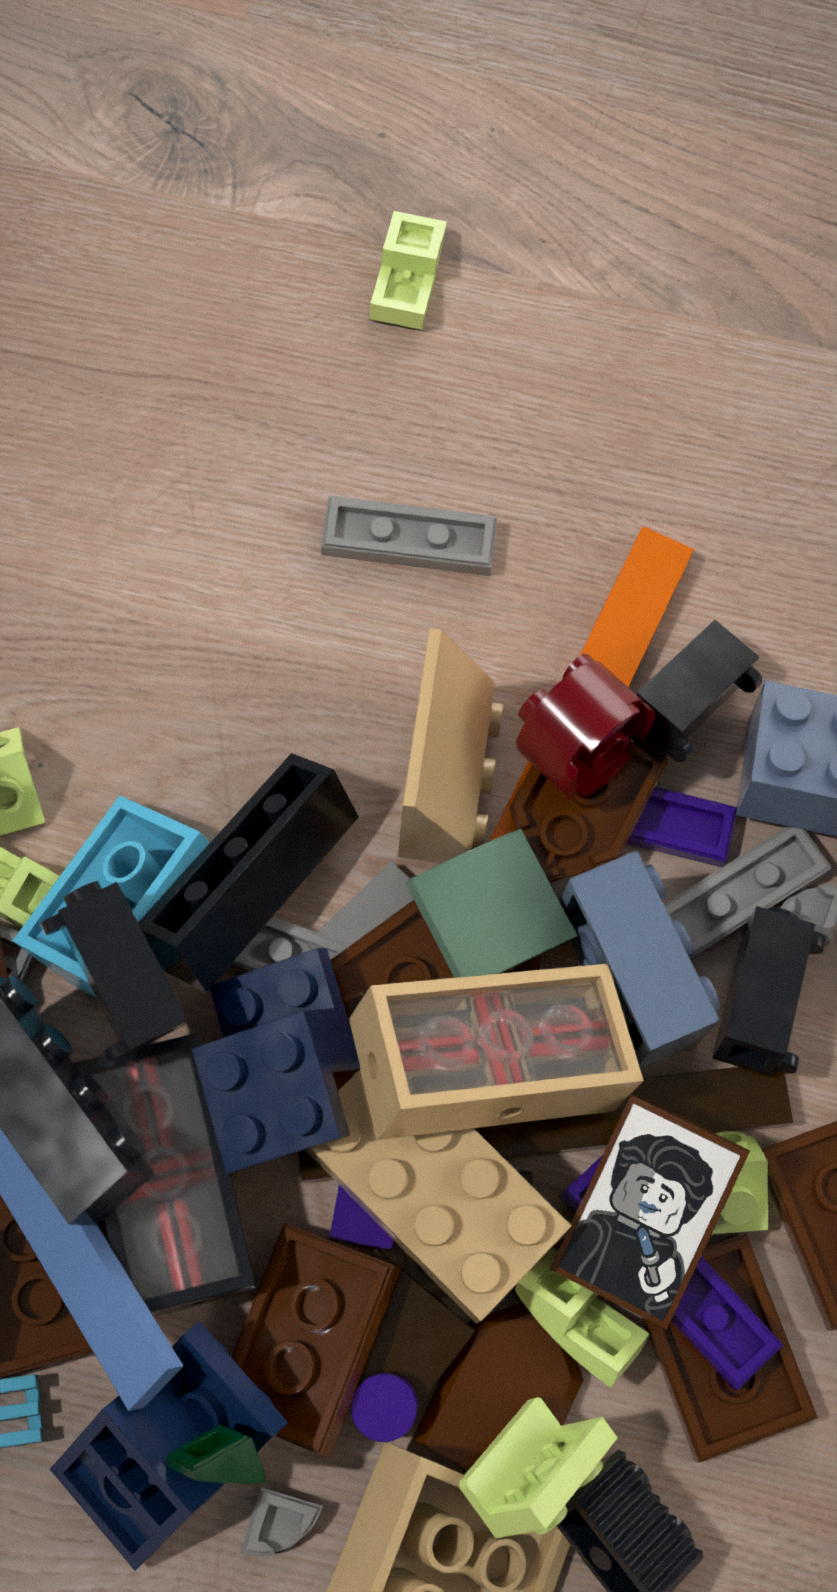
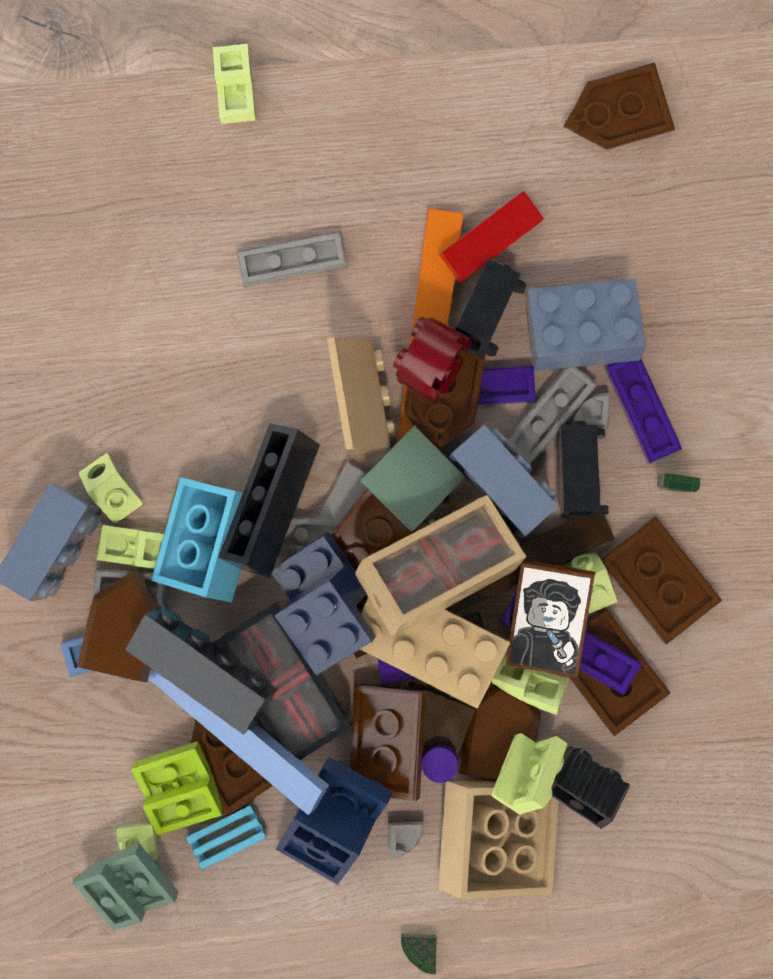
camera: 10 degrees left, 15 degrees up
black brick [40,881,188,1062] -> none
dark green slope [165,1425,267,1484] -> none
none -> red tile [439,191,544,283]

